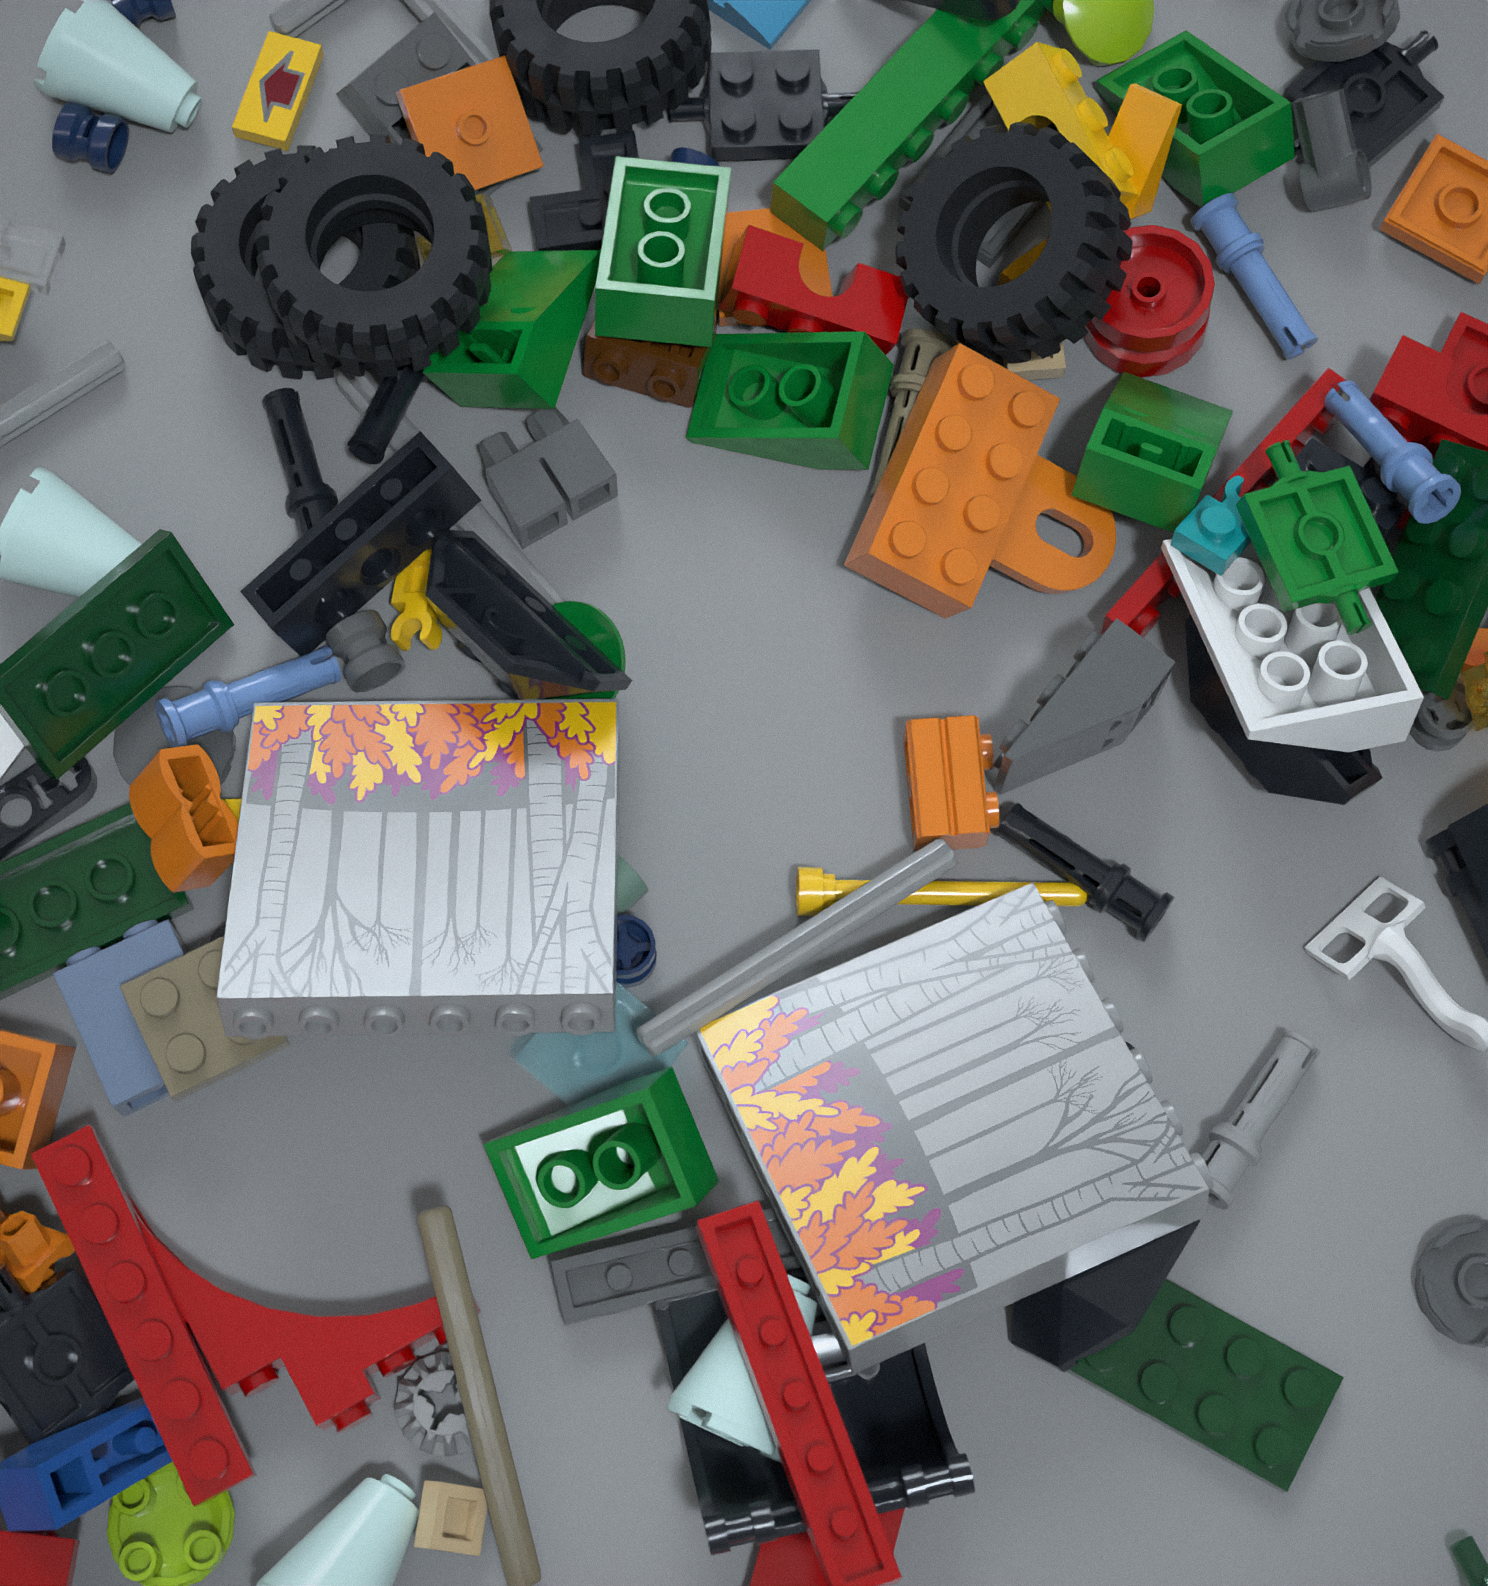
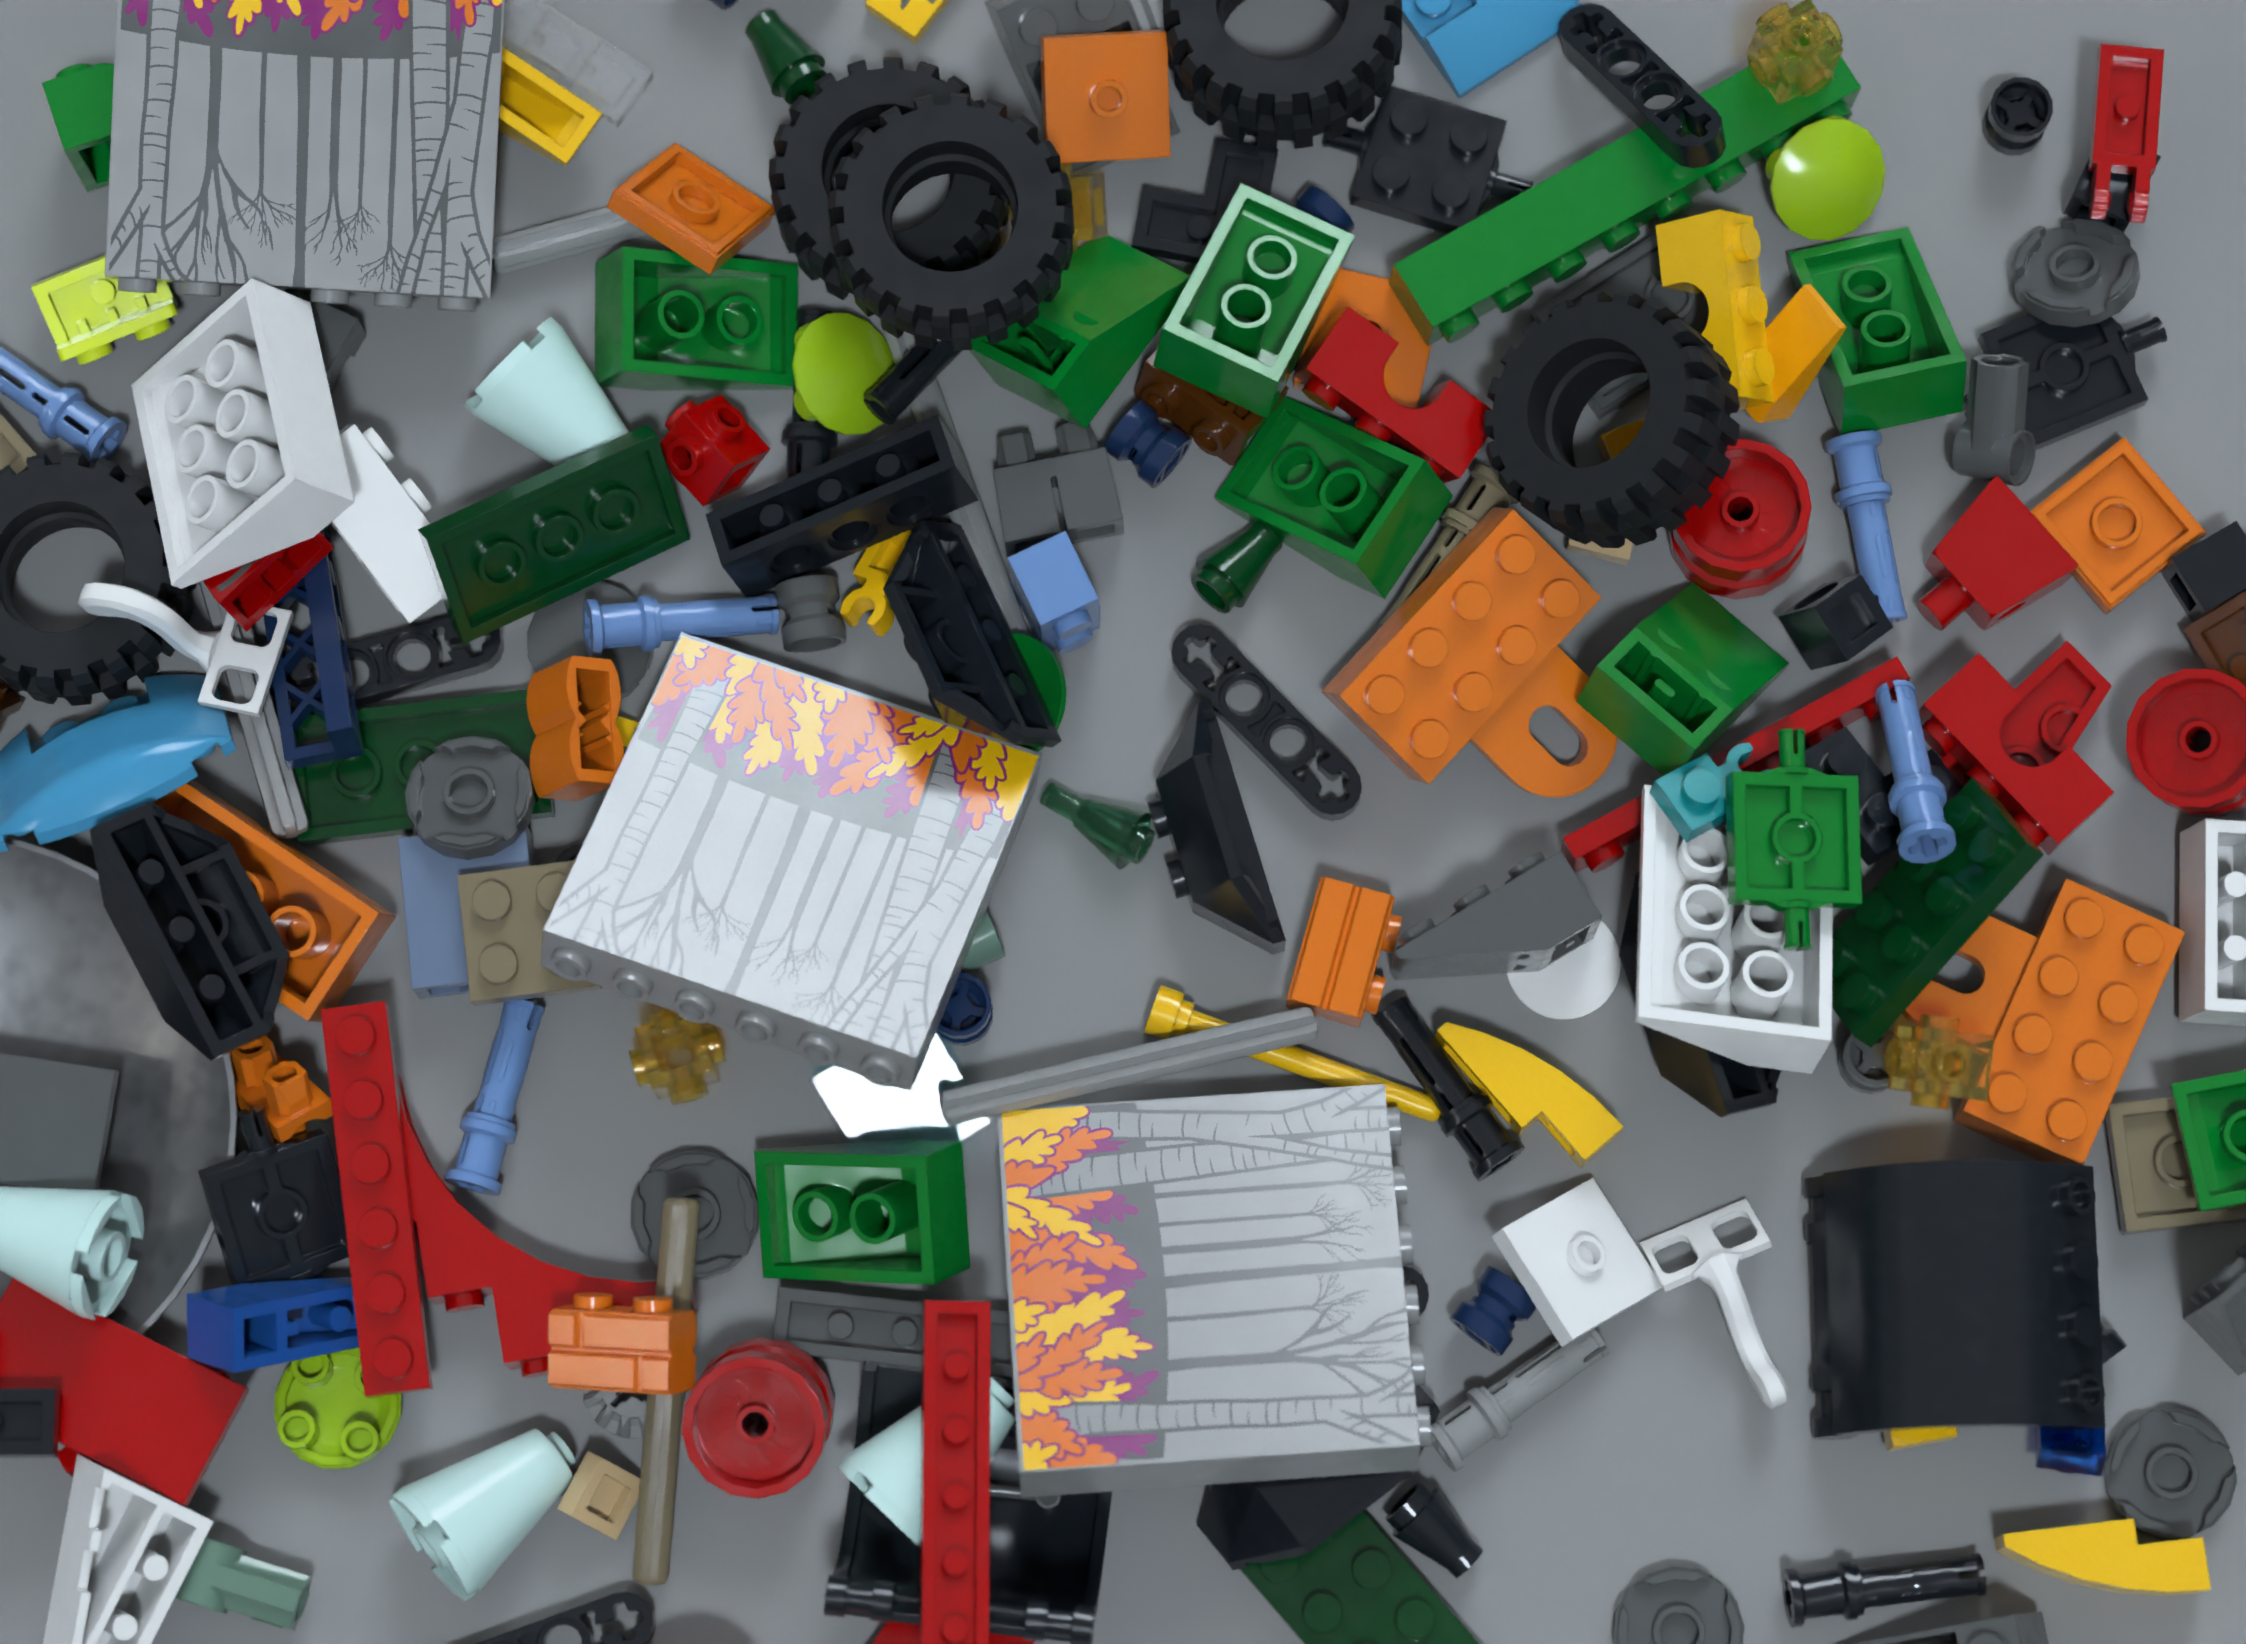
camera: 25 degrees right, 5 degrees up
none -> dark grey tile [405,736,536,860]
none -> medium blue pin [444,1000,545,1196]
none -> orange brick [548,1293,697,1395]
none -> green slope [595,246,798,391]
none -> orange plate [607,143,775,275]
none -> clear yellow brick [629,1009,727,1105]
none -> dark grey tile [630,1151,759,1280]
none -> red brick [660,394,770,507]
none -> red wheel [681,1337,835,1499]
none -> dark green cone [745,11,827,105]
none -> lime dish [792,313,896,435]
none -> medium blue brick [1007,531,1101,654]
none -> clear green cone [1040,782,1155,870]
none -> dark blue wheel [1104,400,1192,488]
none -> black wedge [1147,699,1286,955]
none -> black beam [1171,624,1362,821]
none -> dark green cone [1191,521,1283,614]
none -> black cone [1385,1482,1483,1578]
none -> yellow slope [1435,1022,1624,1168]
none -> dark blue wheel [1449,1266,1537,1357]
none -> white plate [1492,1178,1662,1347]
none -> white sticker [1507,921,1621,1020]
none -> black brick [1778,573,1893,670]
none -> red torso [1917,476,2079,631]

